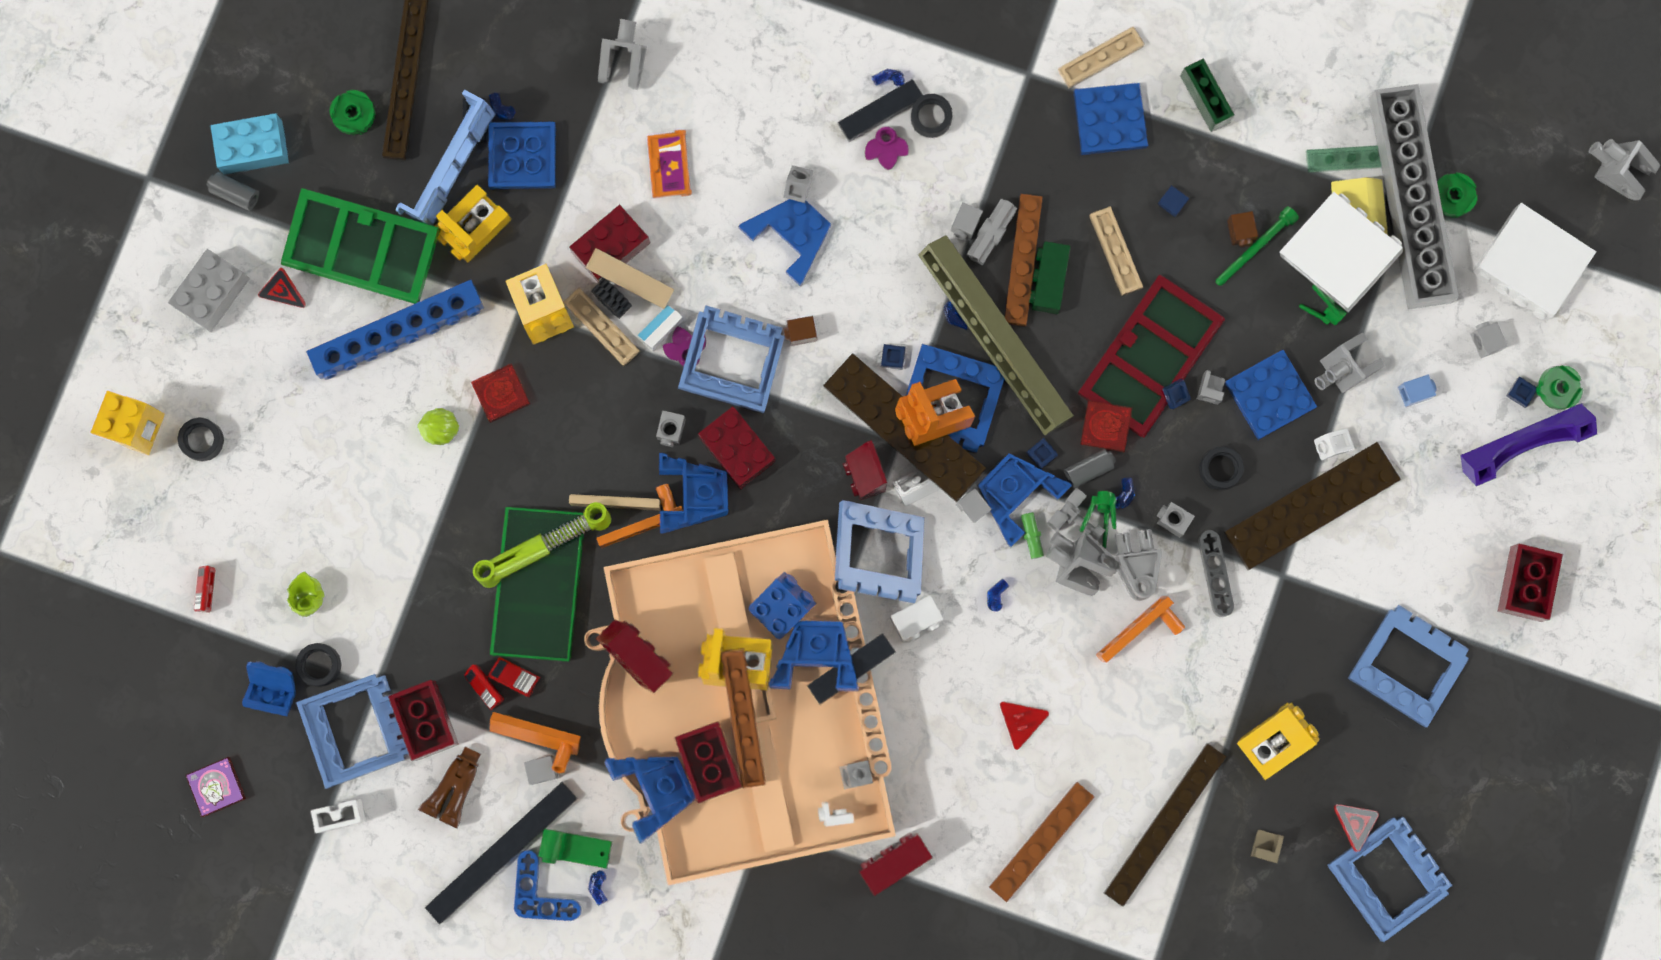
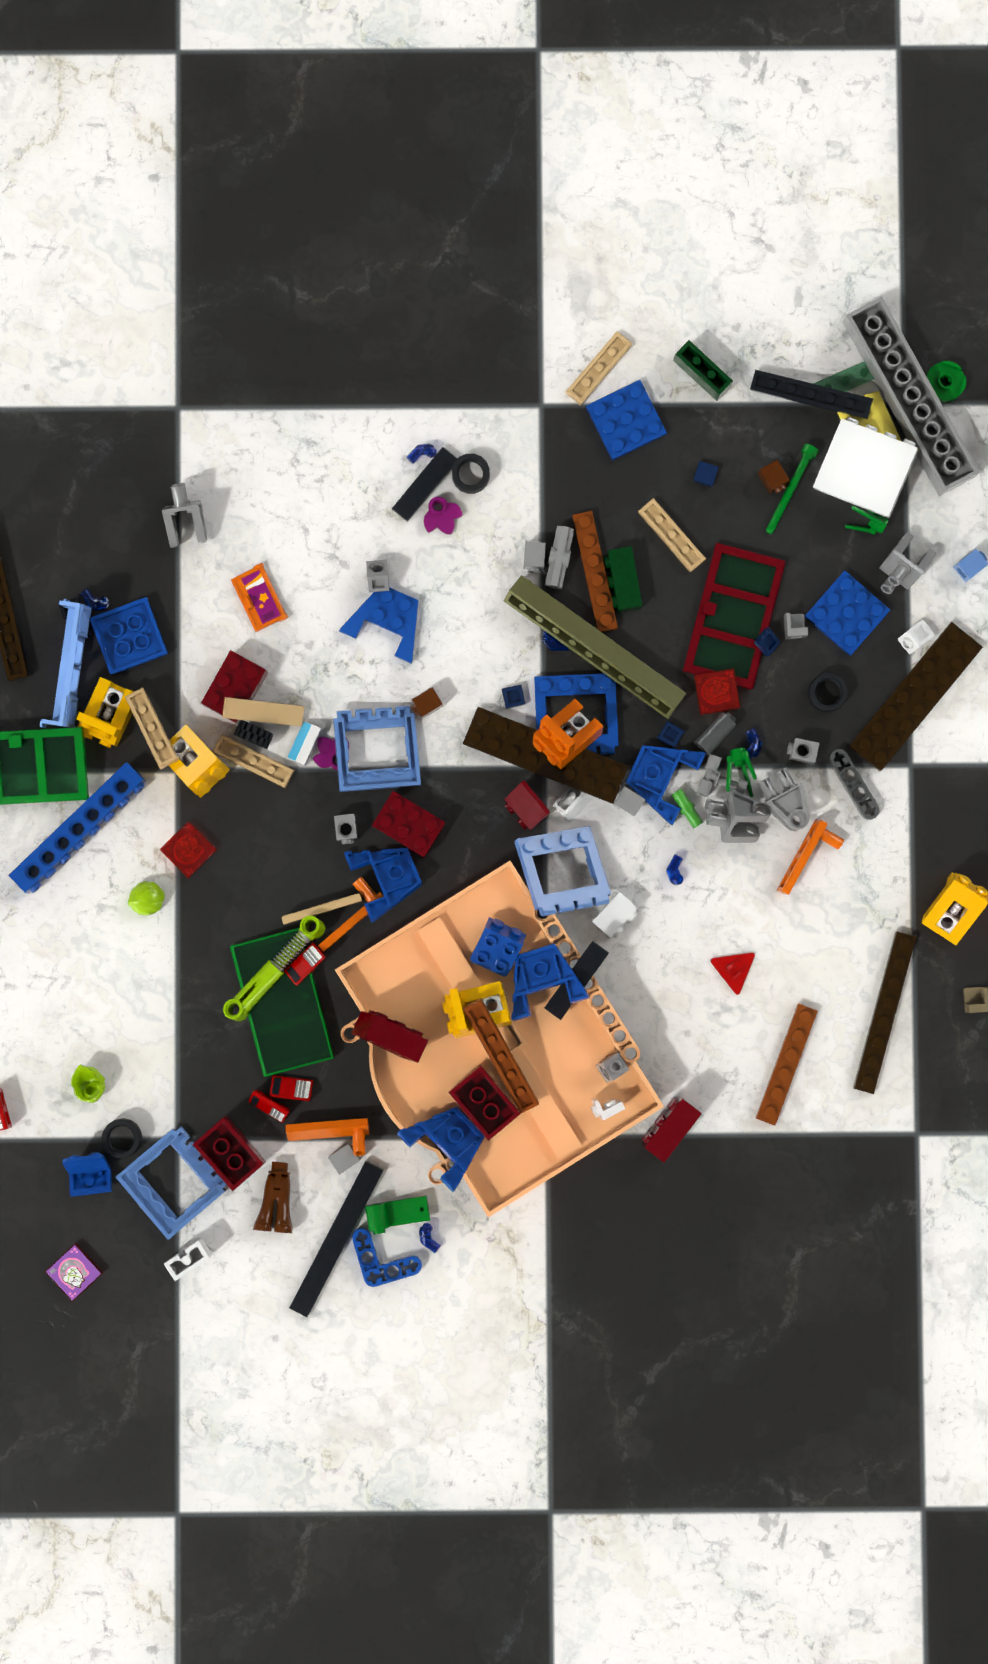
camera: 20 degrees left, 5 degrees up
none -> tan tile [125,688,179,769]
none -> slope [284,942,327,986]
none -> black plate [750,370,873,420]

